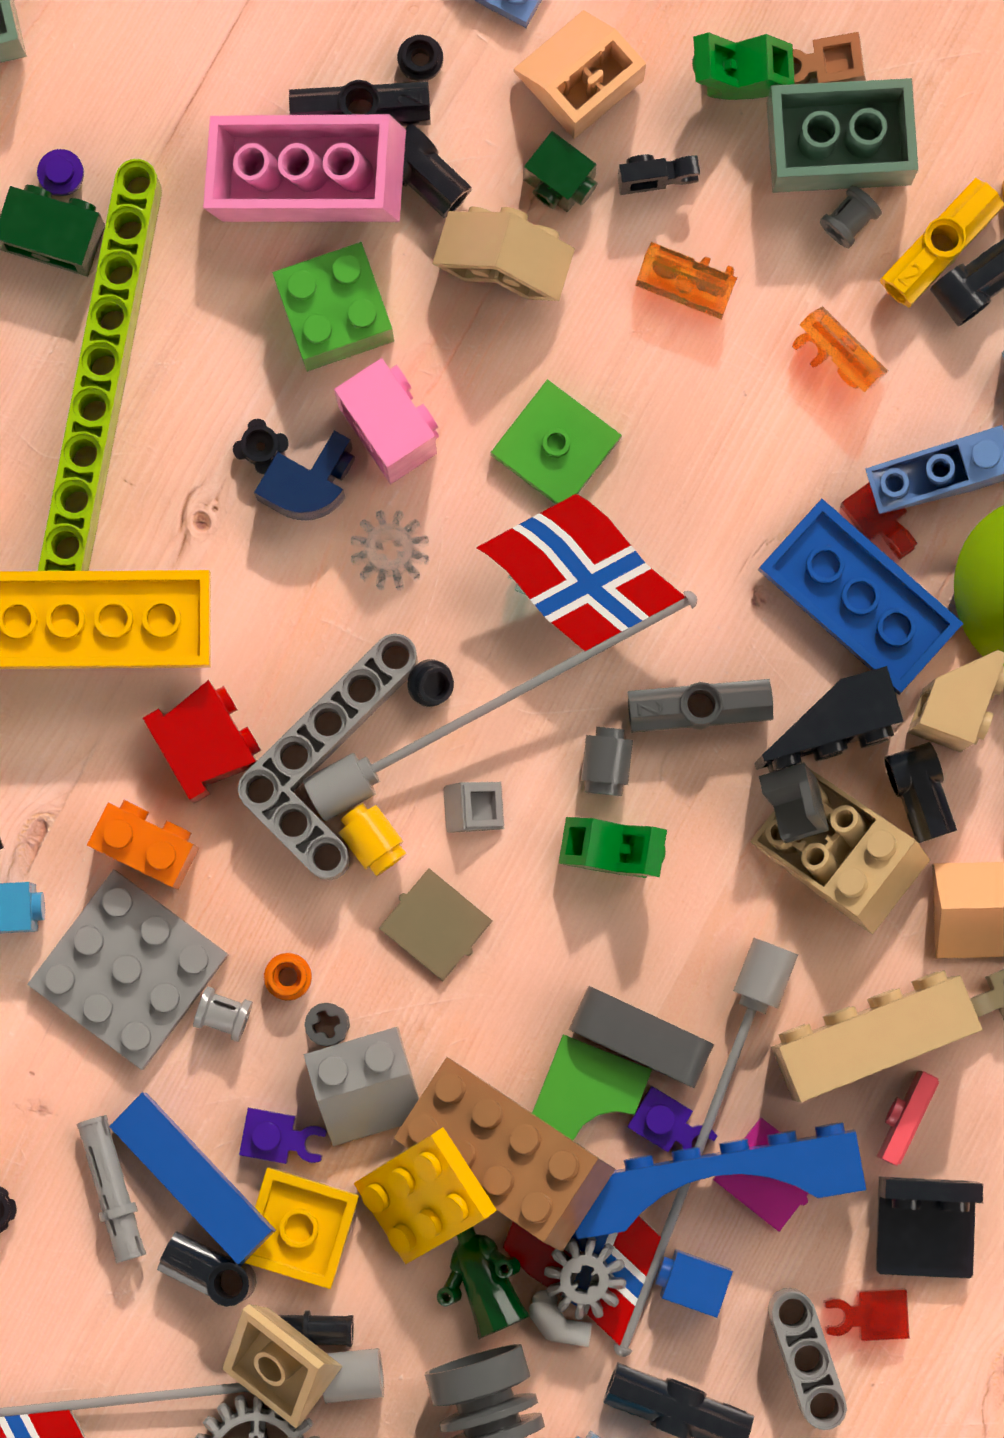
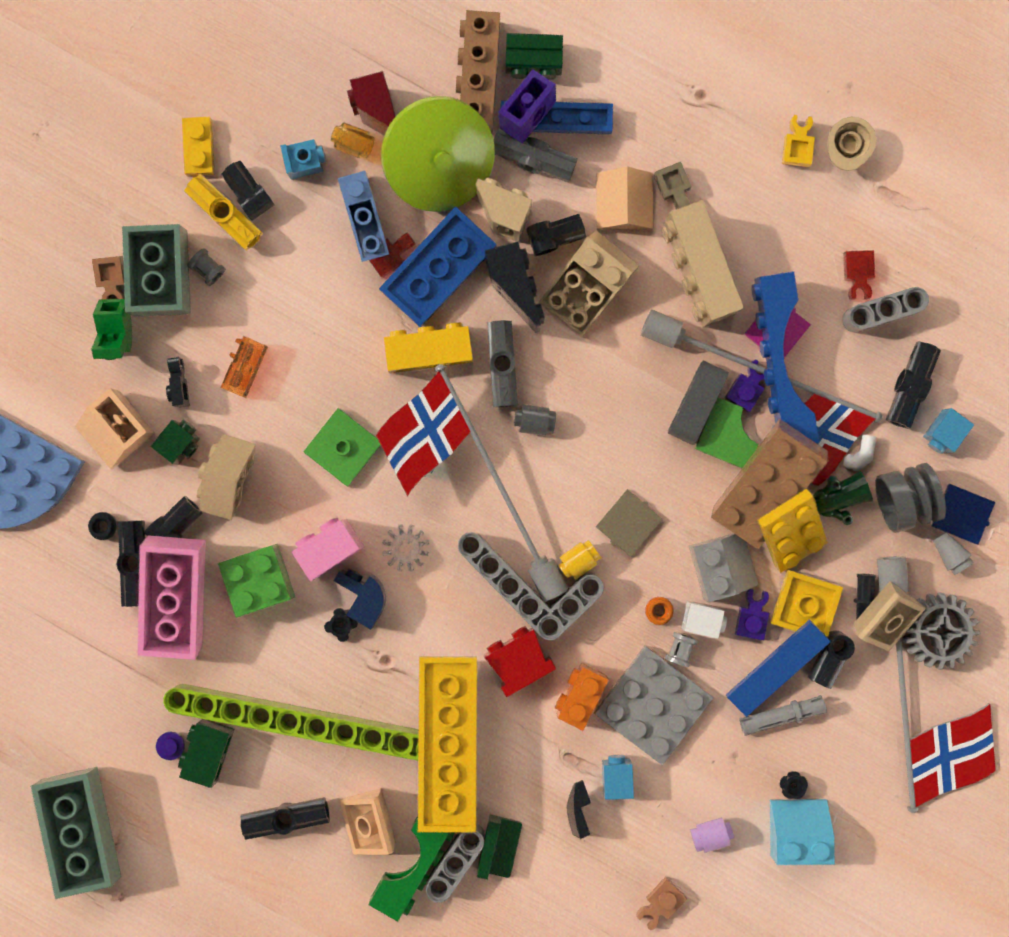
camera: 90 degrees left, 5 degrees up
dark grey bush [304,1003,350,1046] -> none
black plate [407,659,454,707] -> none
light grey slope [444,782,504,833] -> none
light grey gear [544,1237,626,1320] -> none
green brick [558,817,667,878] -> none
blue brick [655,1249,733,1318] -> none
dark grey panel [759,762,829,843] -> none
clear orange plate [792,306,889,392] -> none
coral plate [876,1071,939,1166] -> none
black bracket [876,1176,983,1278] -> none
none -> yellow brick [384,322,473,373]
none -> white brick [681,601,727,639]

